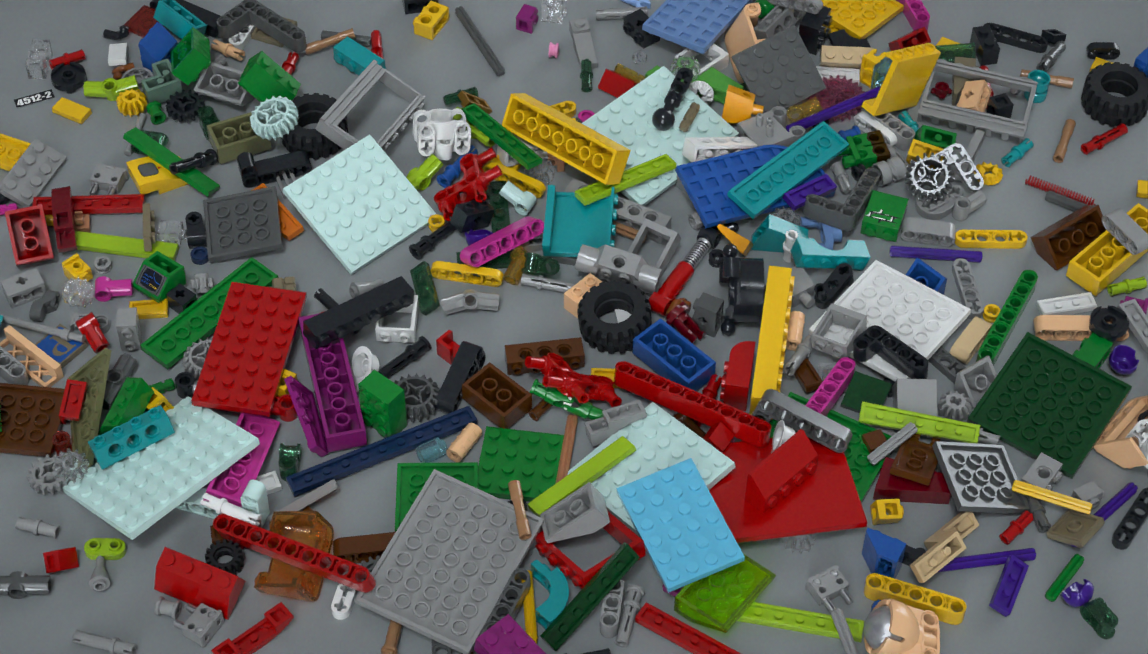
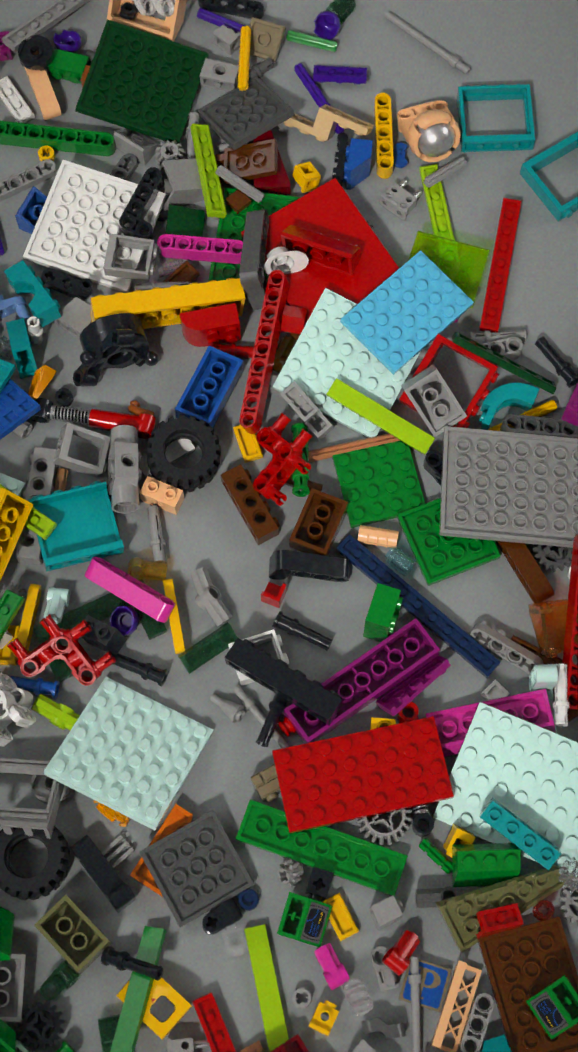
camera: 110 degrees left, 20 degrees up
dark tan plate [142,203,156,251] -> none
light aqua gear [250,96,299,140] -> none
clear green piece [278,443,302,481] -> none
white piece [351,346,380,392] -> none
dark grey gear [394,373,440,423] -> none
yellow bush [428,214,445,232] -> none
medium nougat piece [508,480,532,540] -> none
clear green piece [522,252,560,277] -> none
dark red piece [665,301,706,345] -> none
dark grey brick [692,292,724,337] -> none
tan beam [950,316,993,364] -> none
red axle [999,510,1034,545] -> none

